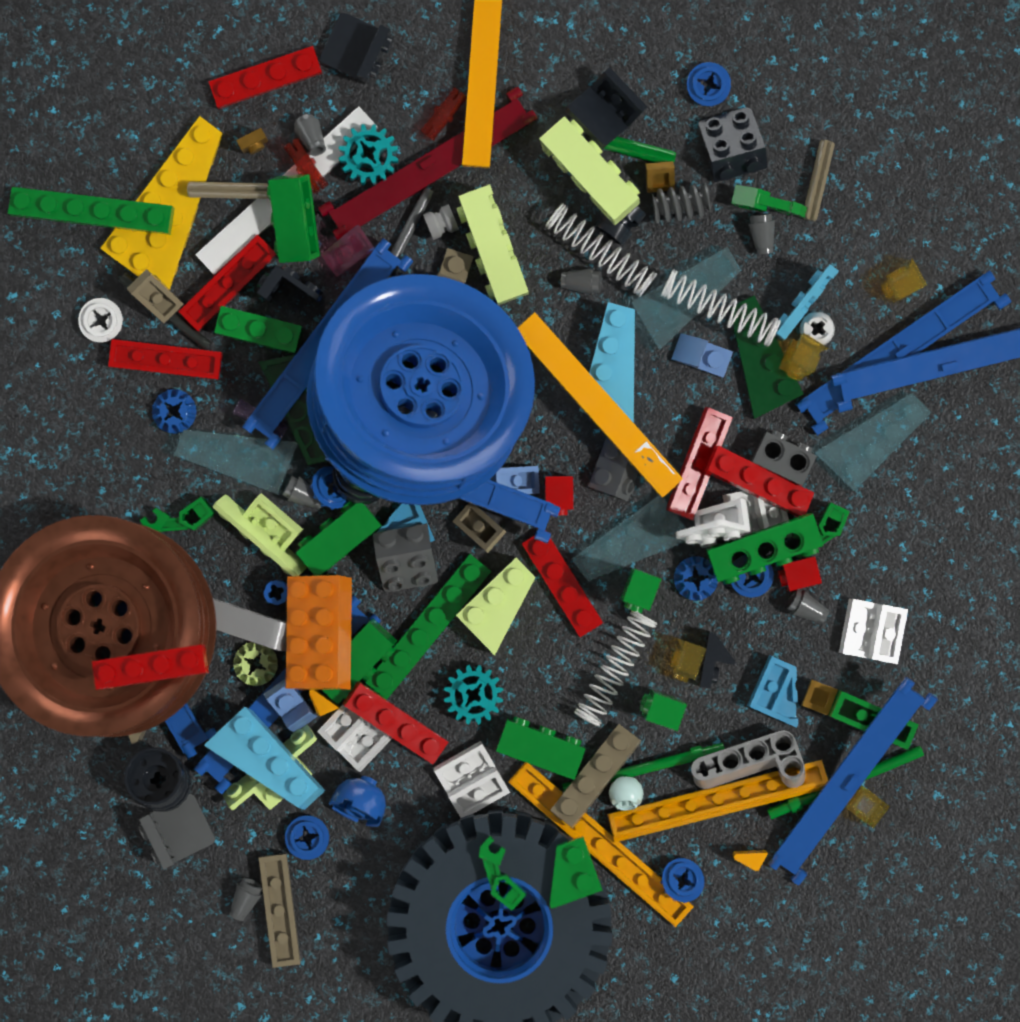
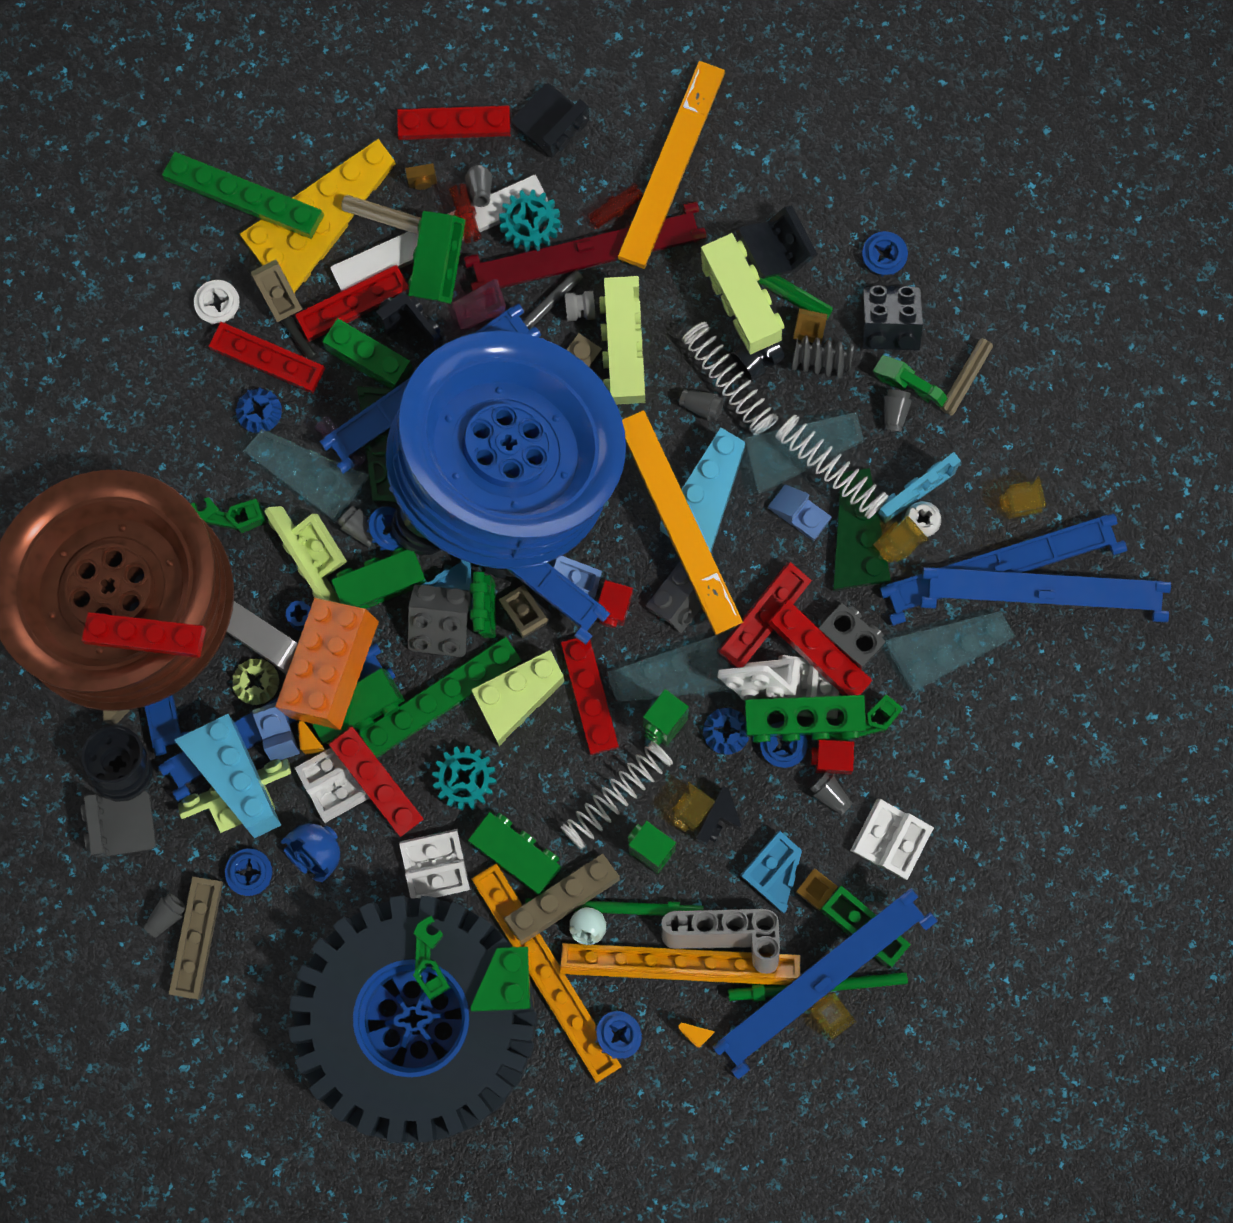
camera: 20 degrees right, 10 degrees down
none -> green plate [470,572,496,638]

